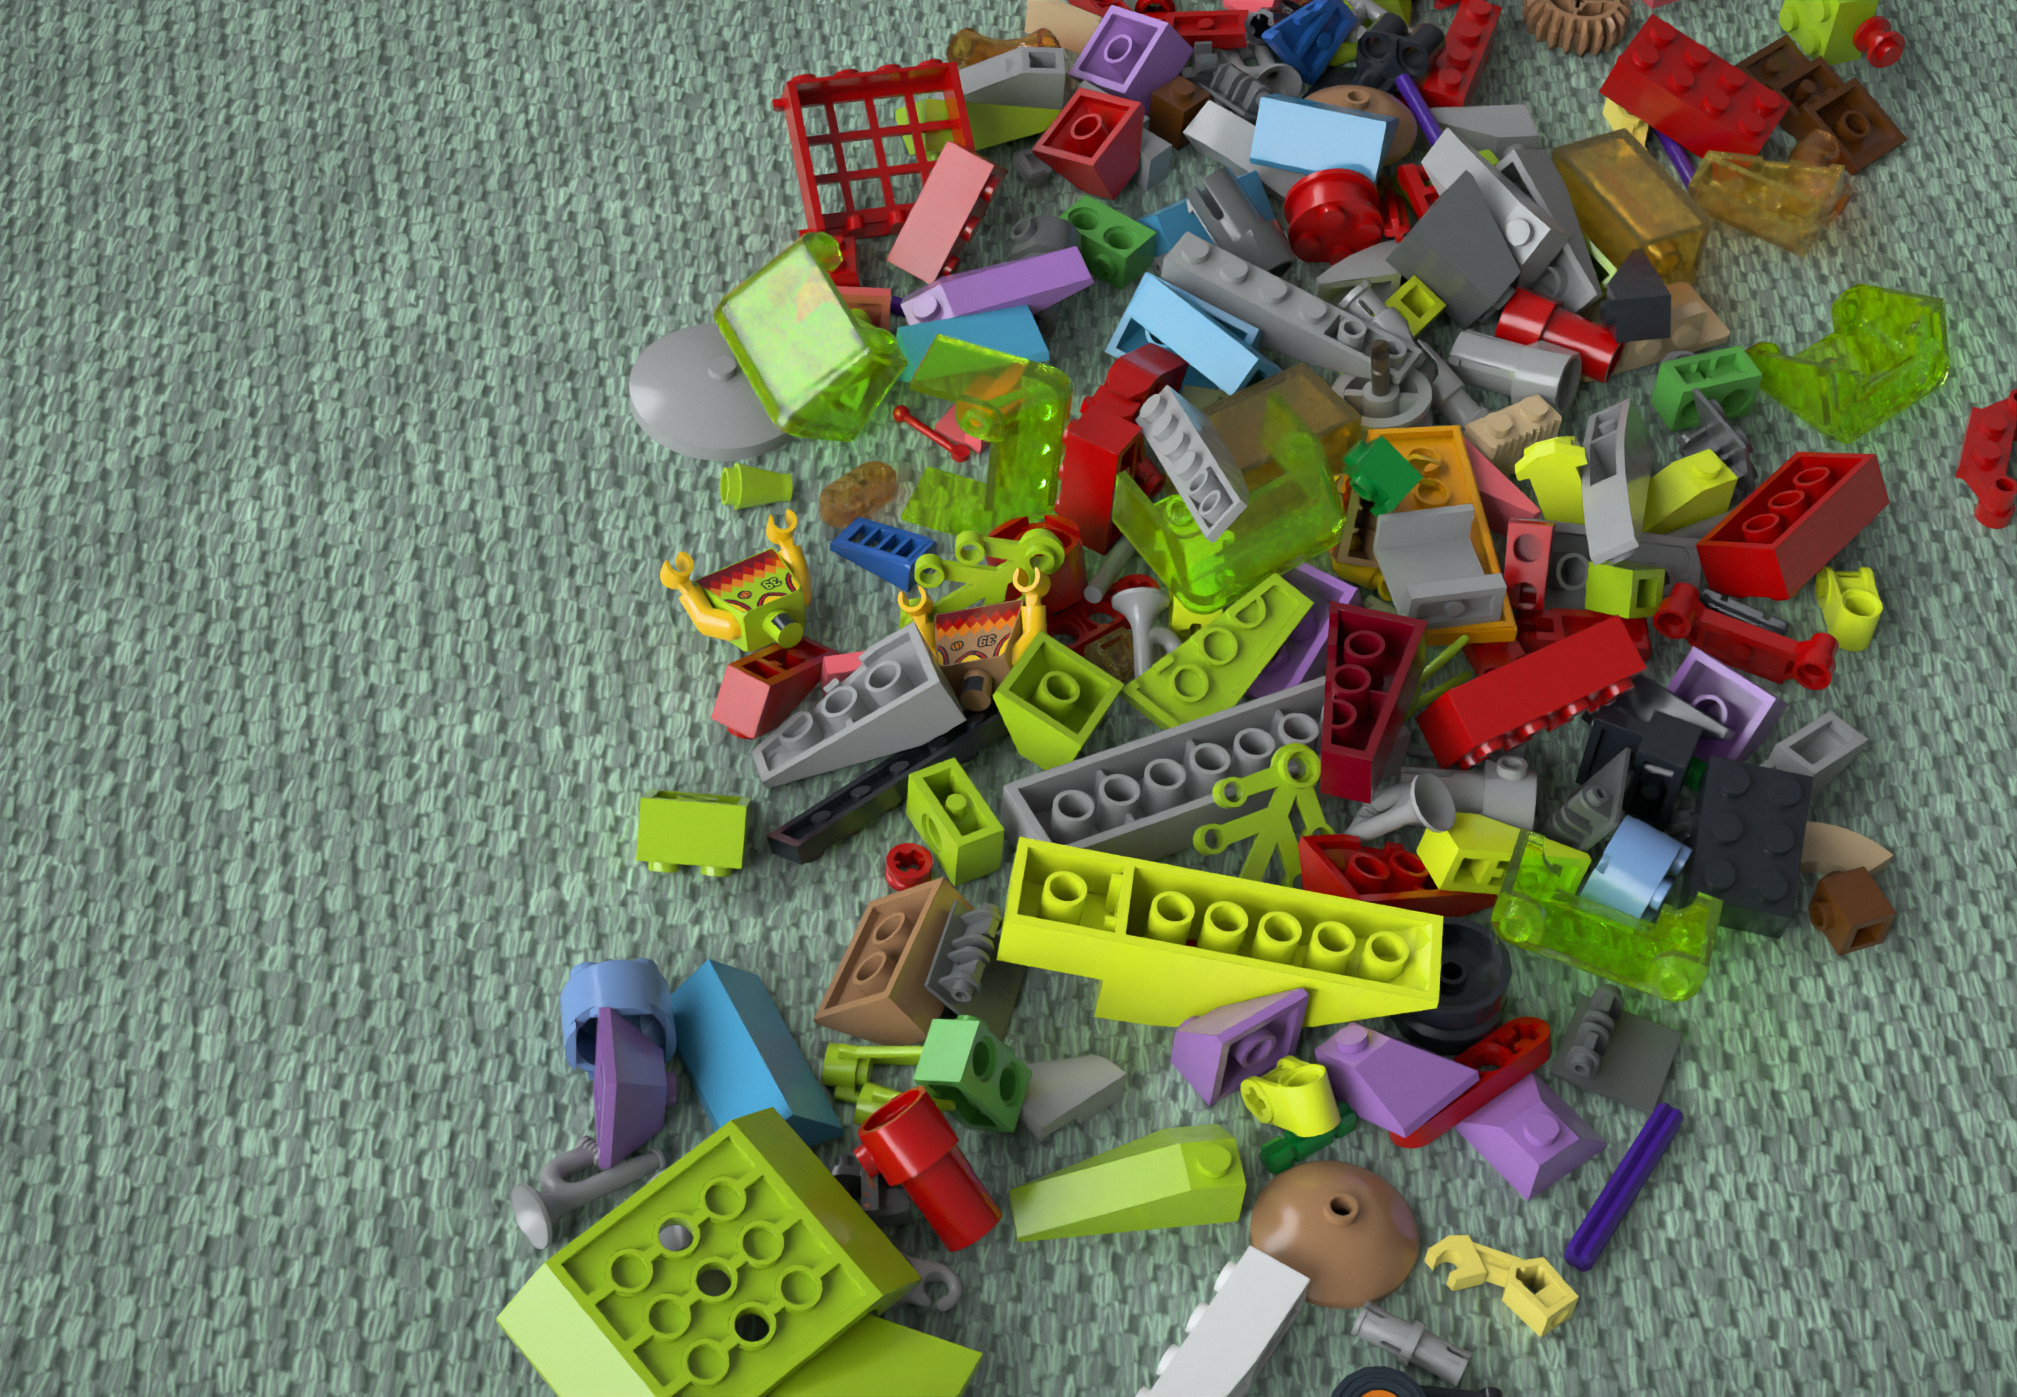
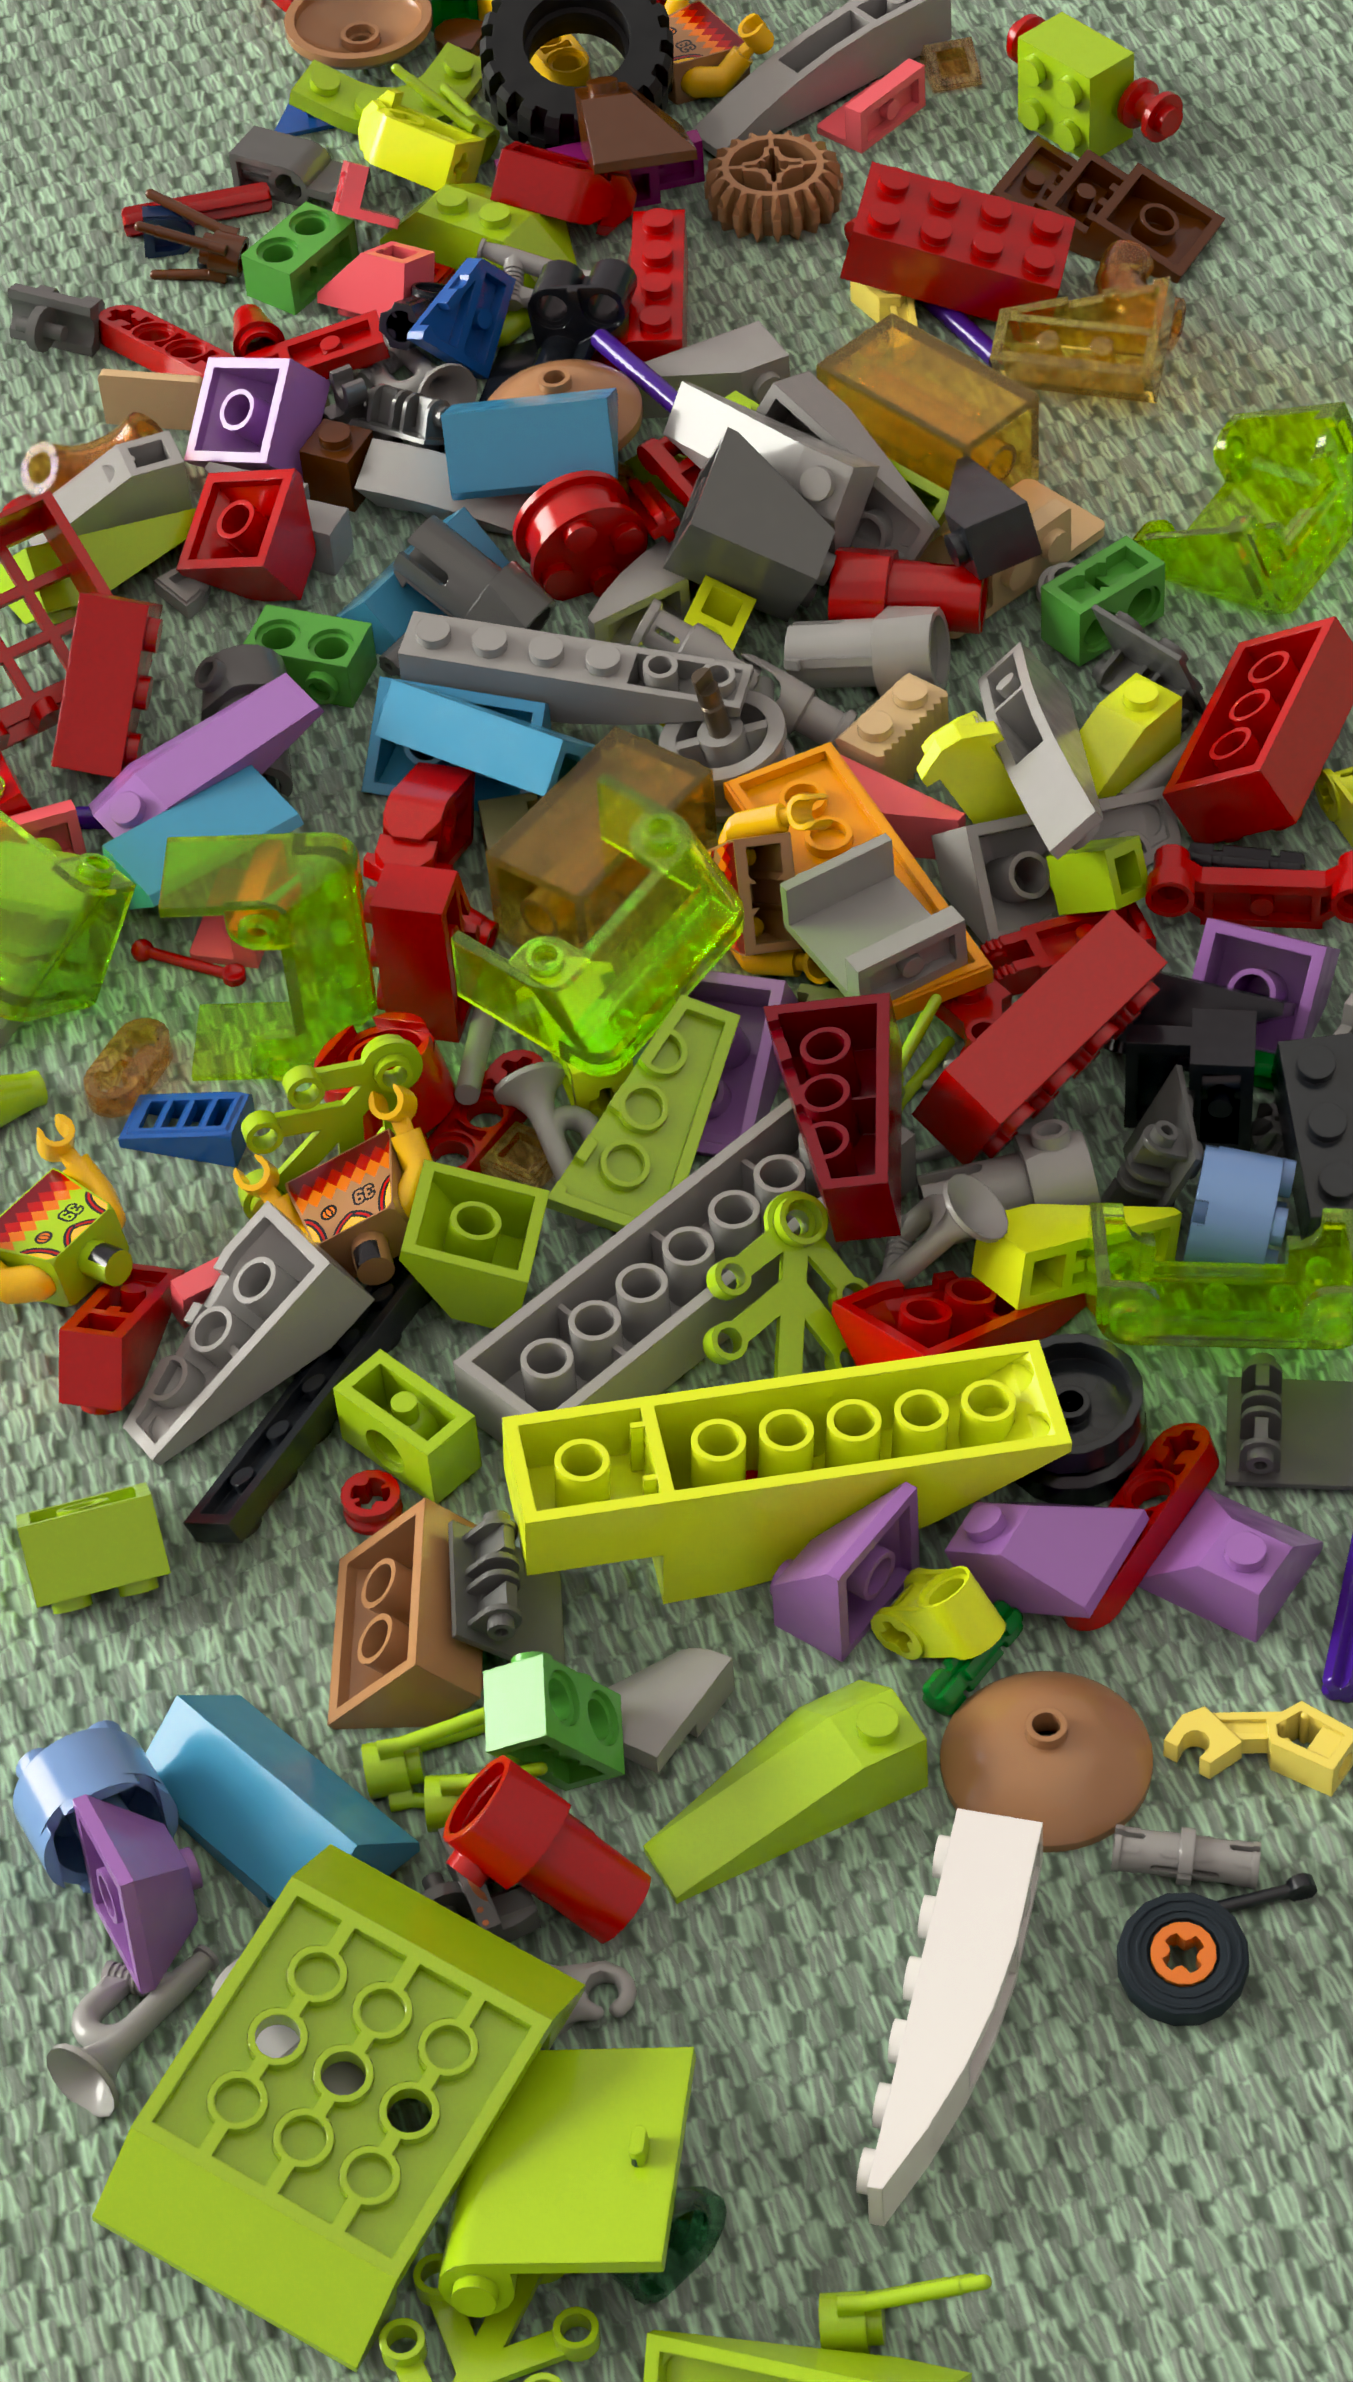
camera: 10 degrees left, 0 degrees up
light grey slope [1136,385,1249,543] -> none
green brick [1342,436,1423,517] -> none
red leg [1504,519,1556,613] -> none

